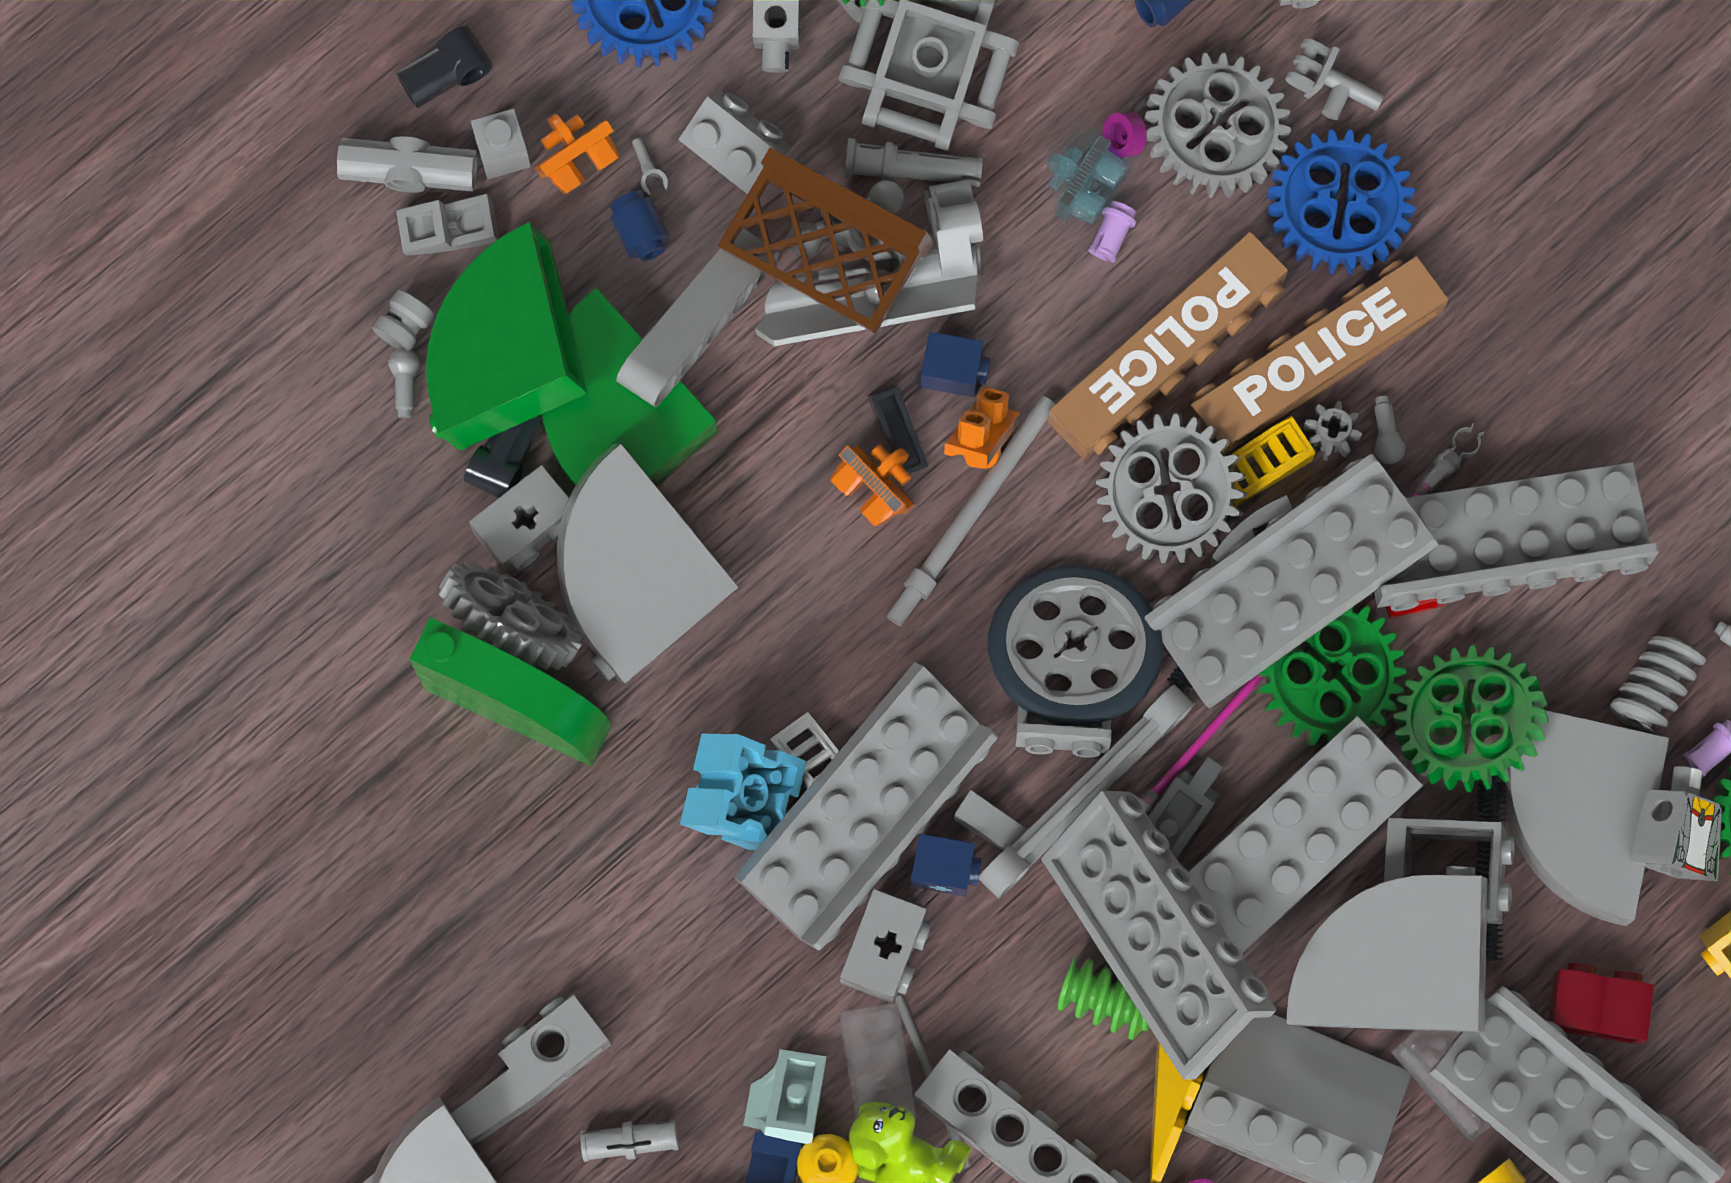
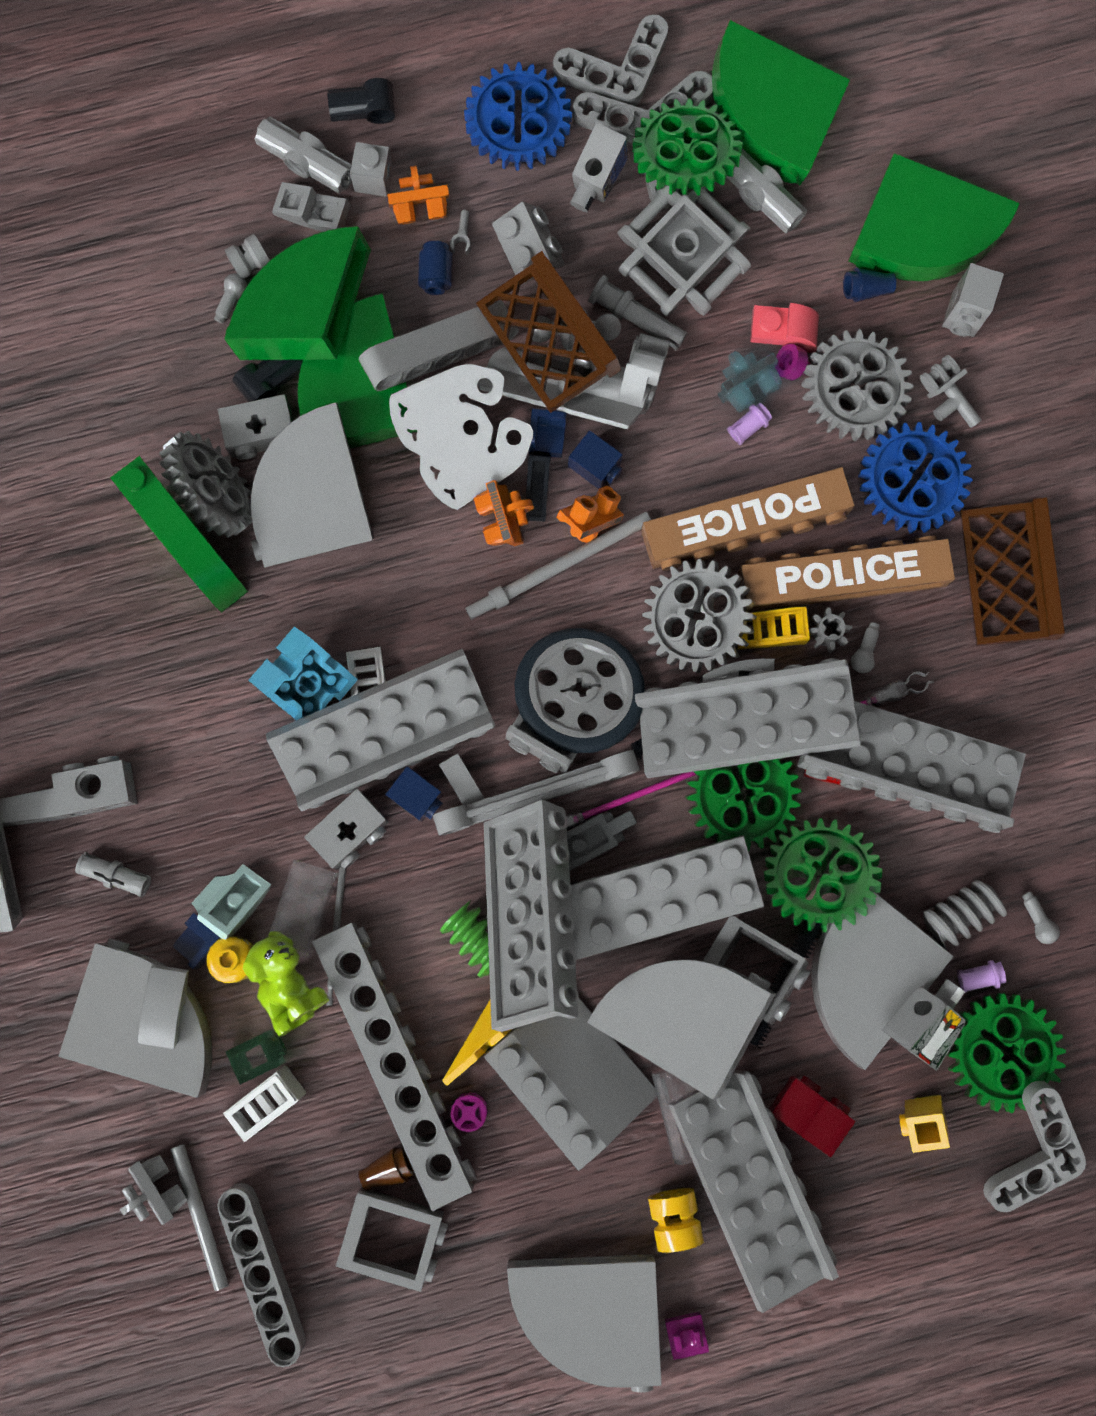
camera: 25 degrees right, 5 degrees up
none -> piece [389,364,533,510]
none -> dark blue panel [528,408,566,458]
none -> coral brick [750,303,819,353]
none -> reddish brown fence [960,497,1065,646]

